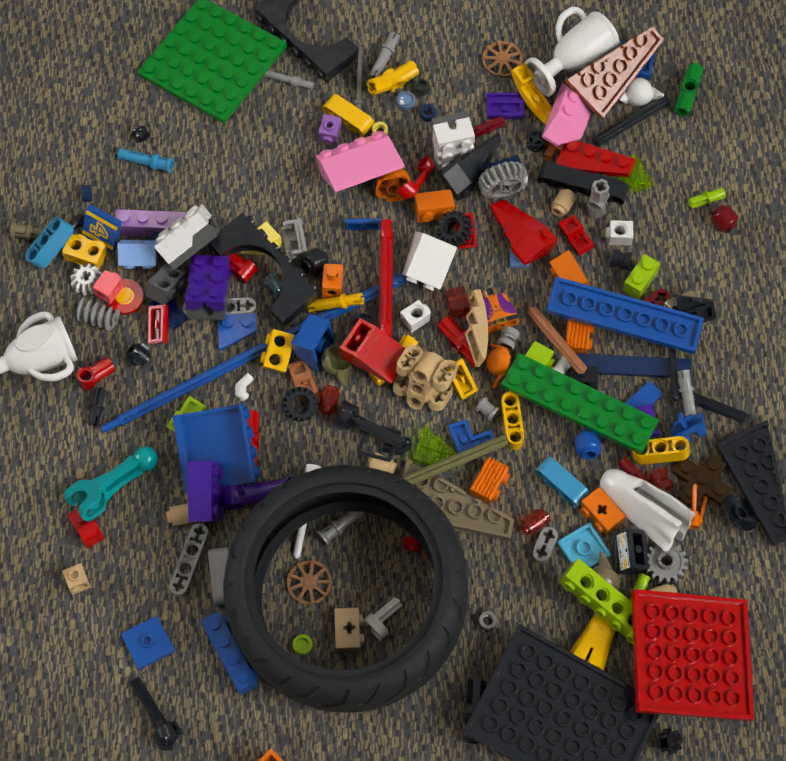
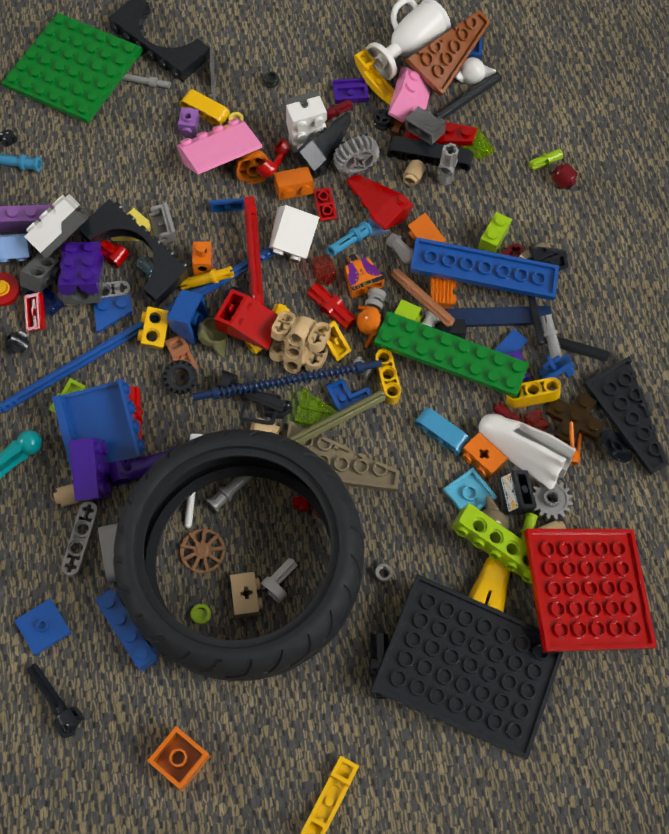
camera: 10 degrees left, 0 degrees up
white arm [235,373,254,401] -> none
black head [300,248,329,276] -> none
clear red brick [318,385,341,415] -> none
yellow piece [367,60,419,95] -> none
light grey pin [368,32,400,79] -> none
medium blue tile [397,92,415,110] -> none
white brick [400,300,431,333] -> none
dark blue axle [420,104,436,122] -> none
black tyre [437,210,473,247] -> none
tan slope [465,289,488,367] -> none
orange brick [469,457,510,505] -> none
medium nougat wheel [482,40,523,77] -> none
clear red brick [520,508,551,536] -> none
light grey beam [532,527,558,564] -> none
red slope [558,215,594,256] -> none
blue head [574,430,601,460] -> none
white brick [605,220,633,245] -> none
black wheel [610,248,632,270] -> none
black gear [657,727,683,755] -> none
green piece [674,63,704,117] -> none
none -> dark blue hose [192,360,382,401]
none -> dark azure pin [326,221,372,257]
none -> light grey piece [386,233,413,264]
none -> dark grey brick [405,106,445,145]

